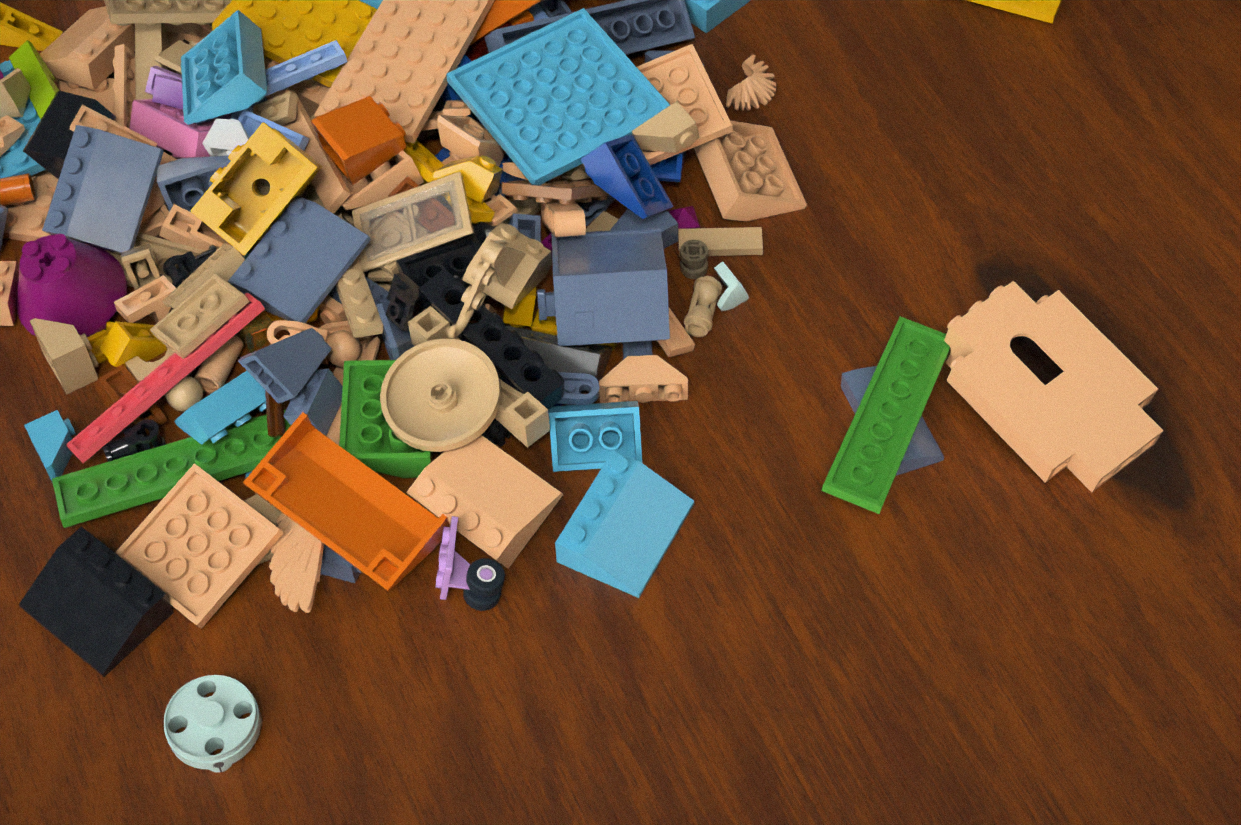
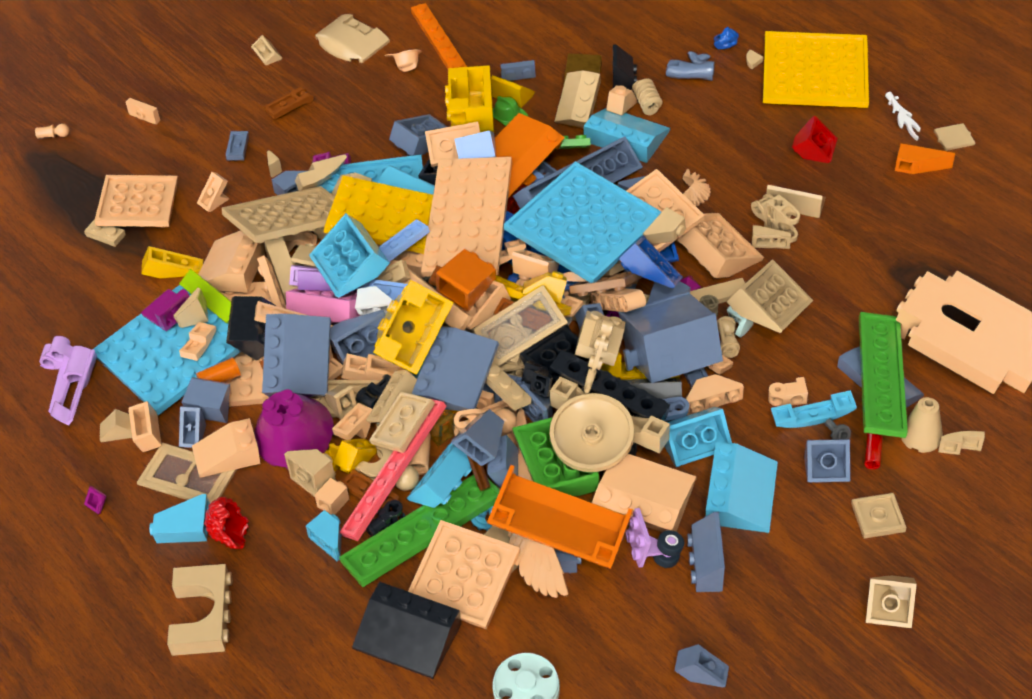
camera: 15 degrees left, 5 degrees down
none -> light nougat brick [315,478,349,515]
none -> sand blue slope [675,644,729,687]
none -> sand blue slope [687,512,725,592]
none -> tan slope [727,259,813,333]
none -> tan piece [751,193,800,243]
none -> tan slope [752,225,791,249]
none -> tan slope [767,185,826,218]
none -> light nougat leg [768,377,808,406]
none -> medium azure slope [771,390,857,428]
none -> red slope [792,116,838,163]
none -> sand blue slope [804,439,850,482]
none -> dark grey plate [824,418,851,439]
none -> tan tile [851,493,907,539]
none -> red piece [864,433,883,469]
none -> tan slope [866,575,917,628]
none -> white piece [885,92,921,141]
none -> orange slope [895,143,955,174]
none -> tan cone [901,397,943,453]
none -> tan piece [934,123,975,151]
none -> tan slope [938,431,985,455]

